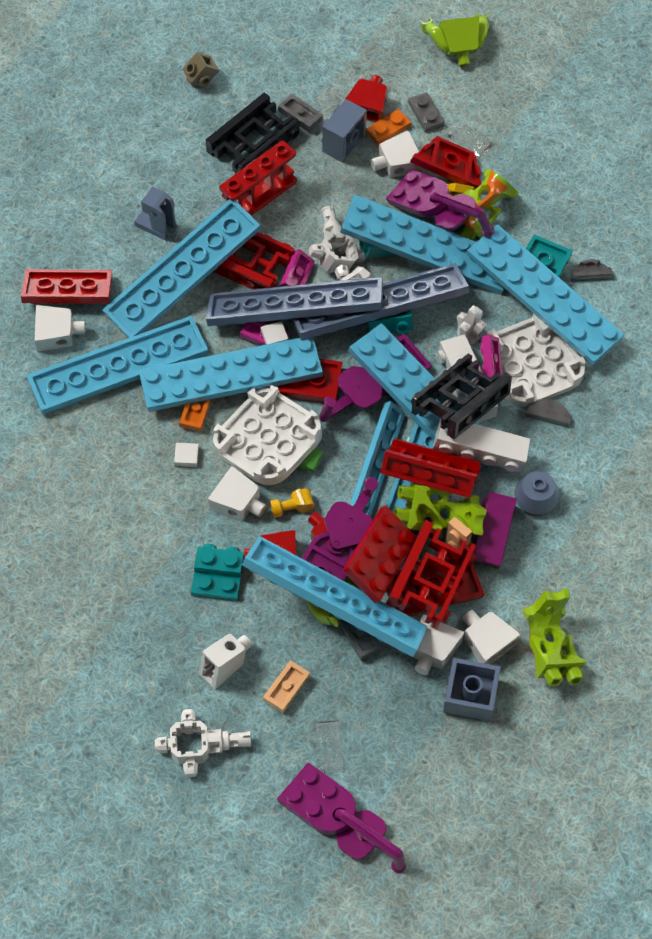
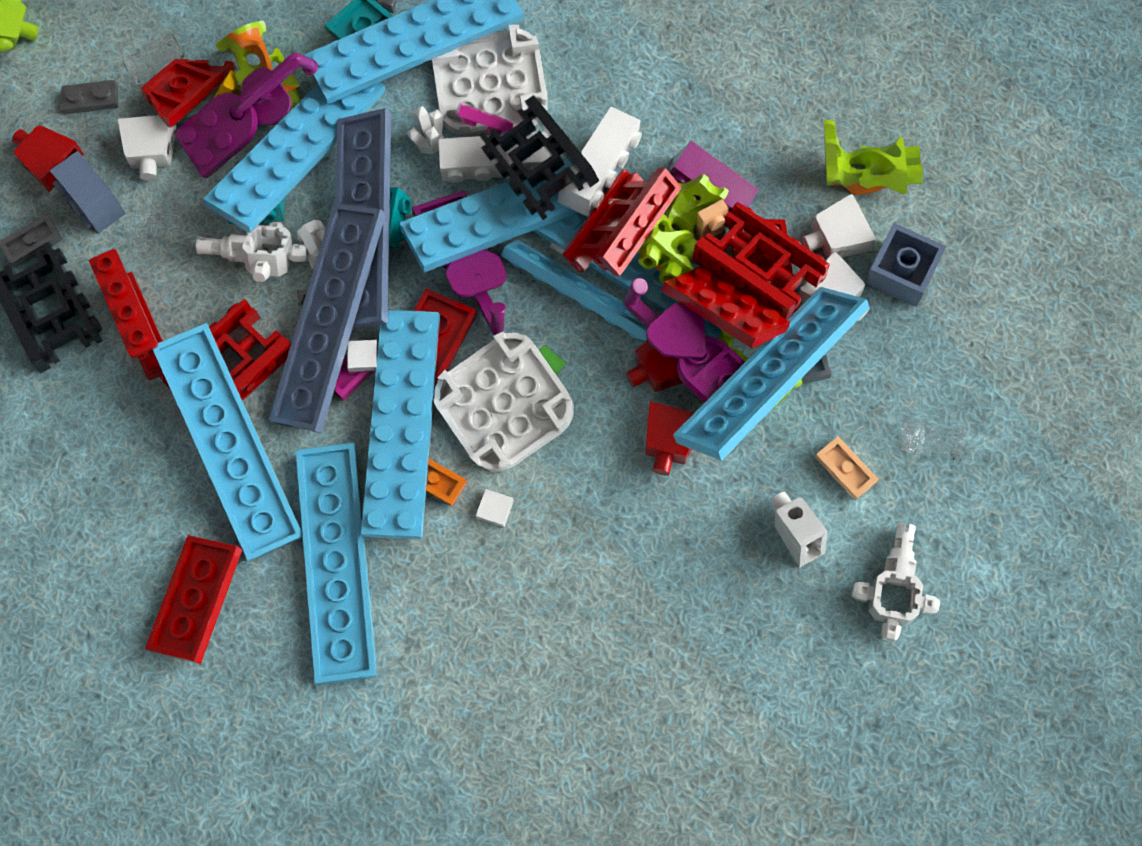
camera: 70 degrees left, 10 degrees up
white torso [35,305,86,352] -> none
sand blue piece [134,187,177,240] -> none
teal plate [191,544,244,601] -> none
white torso [208,466,266,521] -> none
yellow leg [270,488,315,518] -> none
magenta plate [277,762,406,873] -> none
dark pink plate [280,249,315,287] -> none
orange plate [366,109,411,146] -> none
sand blue cone [514,471,560,516] -> none
flat silver tile [525,399,570,428] -> none

